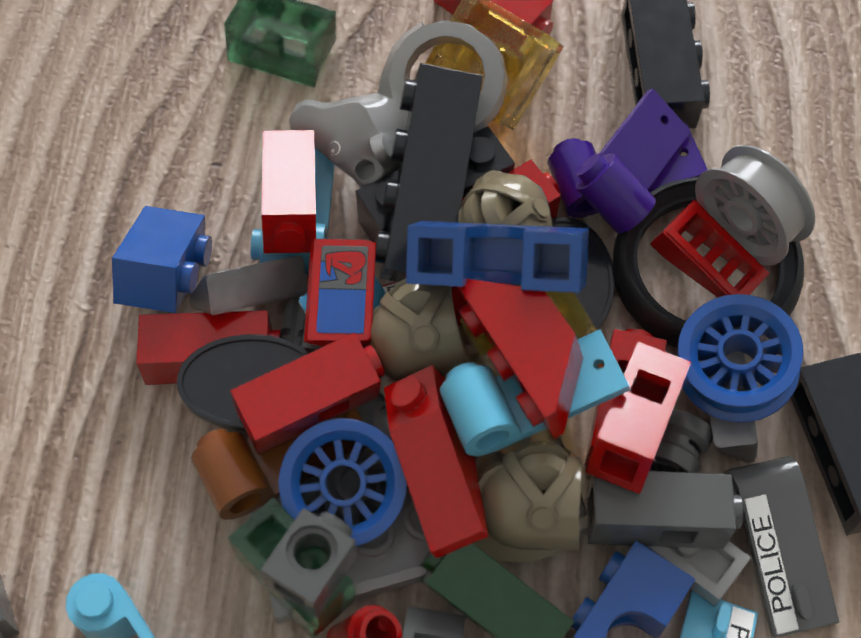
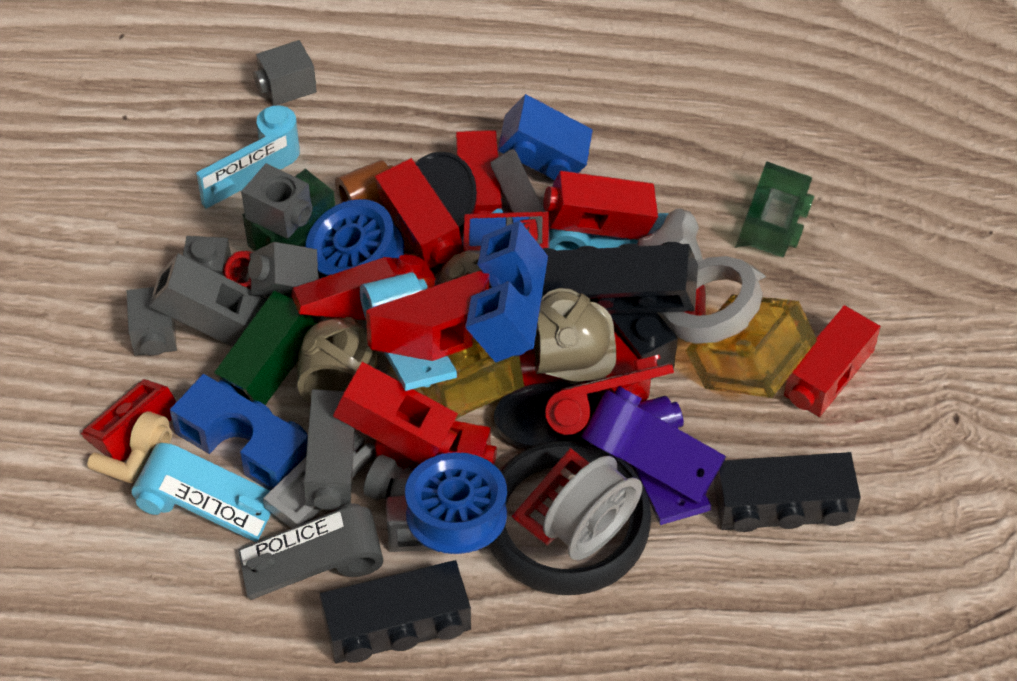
camera: 90 degrees right, 10 degrees down
none -> dark grey brick [248,242,318,298]
none -> red door [546,354,674,435]

